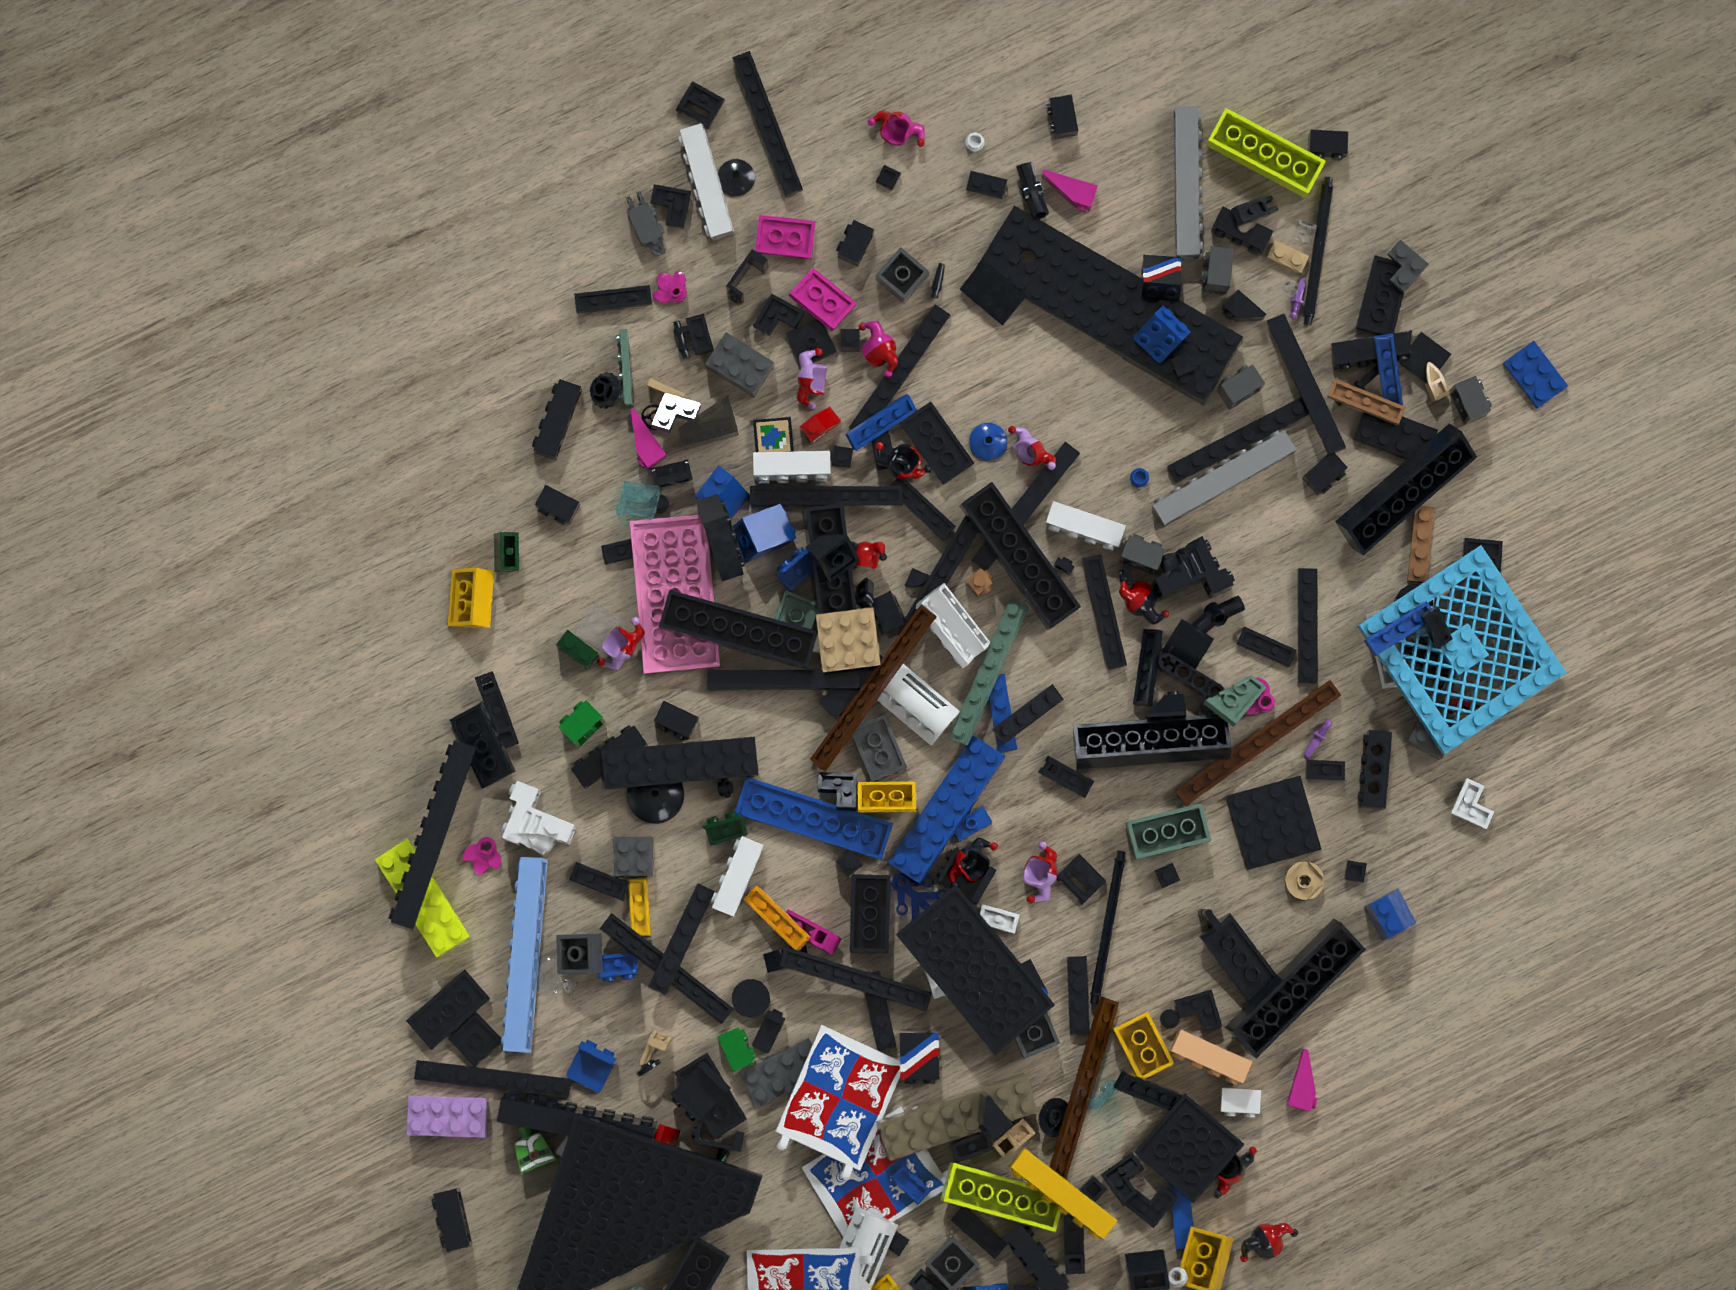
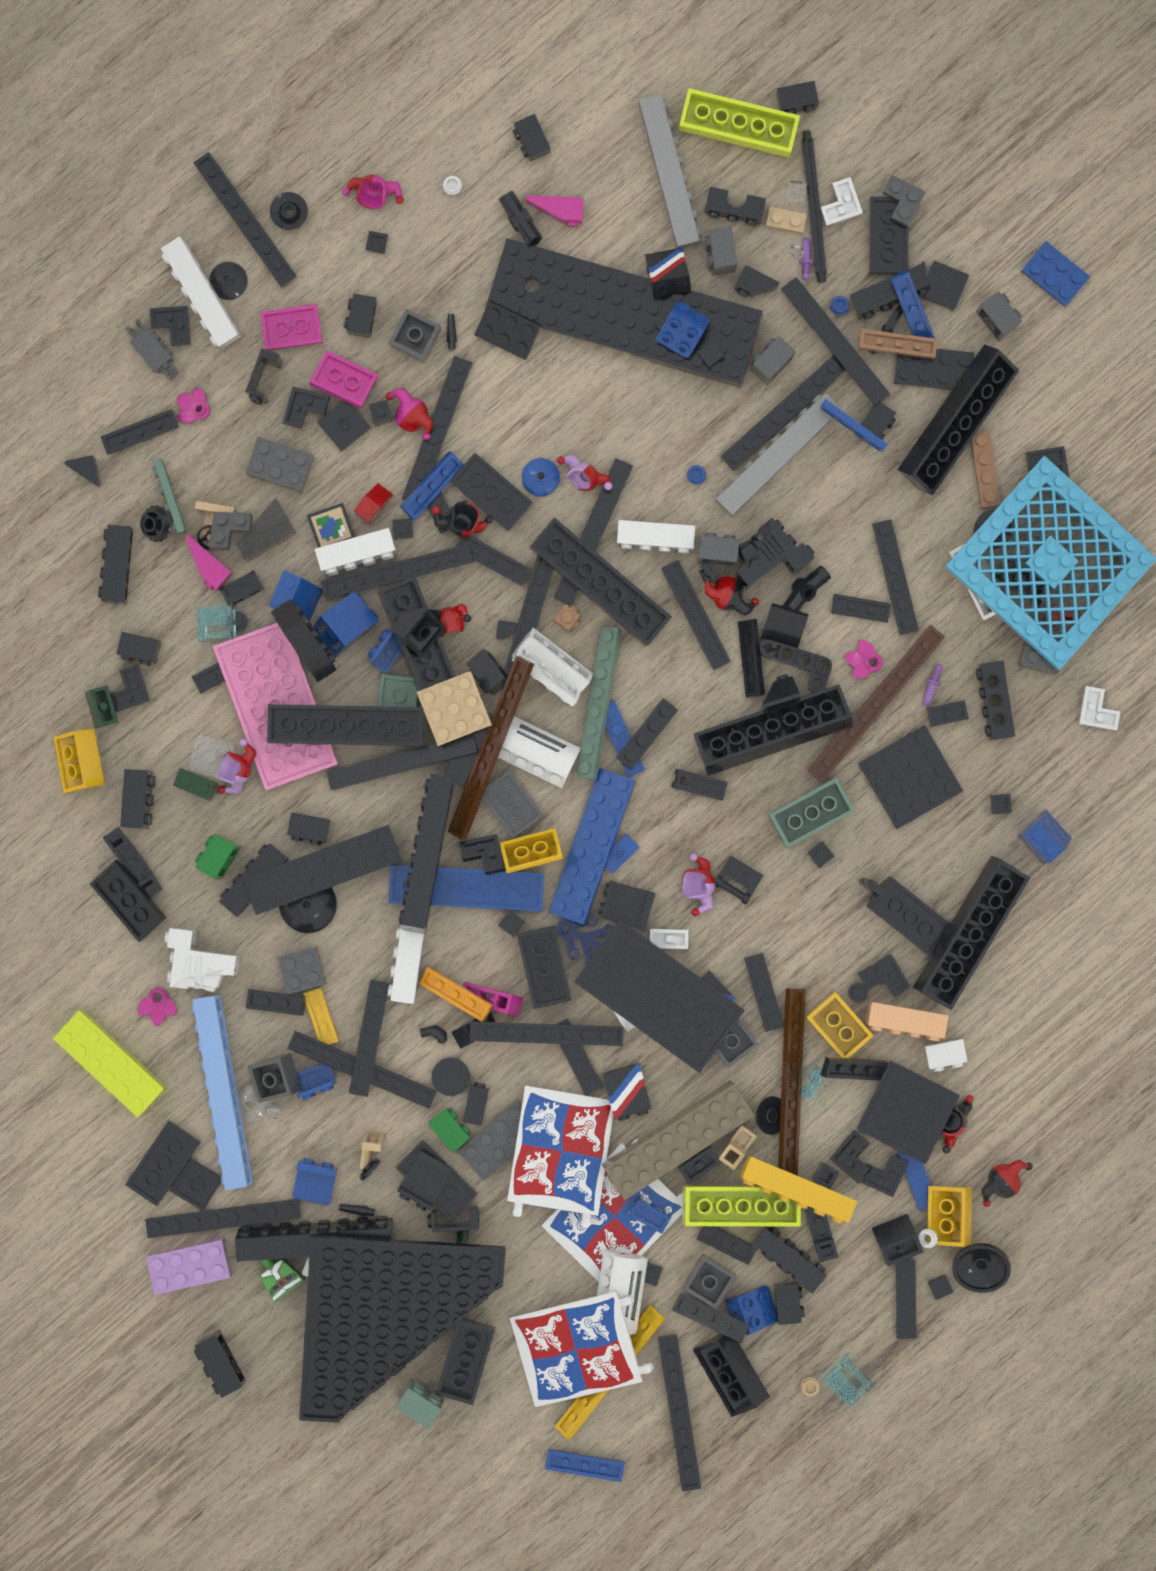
camera: 10 degrees left, 5 degrees up
black brick [388,740,476,932] -> none
red tile [654,1124,681,1146] -> none
black plate [673,313,714,359] -> none
black plate [676,81,725,129] -> none
dark green bracket [703,811,748,846] -> none
black plate [717,779,733,798] -> none
lavender piece [796,348,828,410] -> none
black plate [855,577,874,609] -> none
black piece [947,838,998,888] -> none
black plate [966,171,1007,199] -> none
black slope [977,1091,1013,1140] -> none
black plate [1054,557,1075,575] -> none
black piece [1090,851,1126,1004] -> none
sand green wing [1203,675,1266,727] -> none
black hinge [1231,195,1279,226] -> none
tan plate [1284,862,1324,901] -> none
dark pink slope [1286,1049,1318,1112] -> none
blue plate [1364,601,1431,657] -> none
black tile [1420,606,1453,649] -> none
tan plate [1425,362,1450,402] -> none
none -> black slope [64,455,101,487]
none -> black plate [110,664,151,713]
none -> black brick [120,769,156,829]
none -> black dish [270,192,308,230]
none -> black animal [339,1204,375,1217]
none -> black brick [399,774,454,934]
none -> black arm [420,1025,447,1044]
none -> white plate [820,177,863,227]
none -> blue tile [820,399,888,452]
none -> blue plate [830,296,849,316]

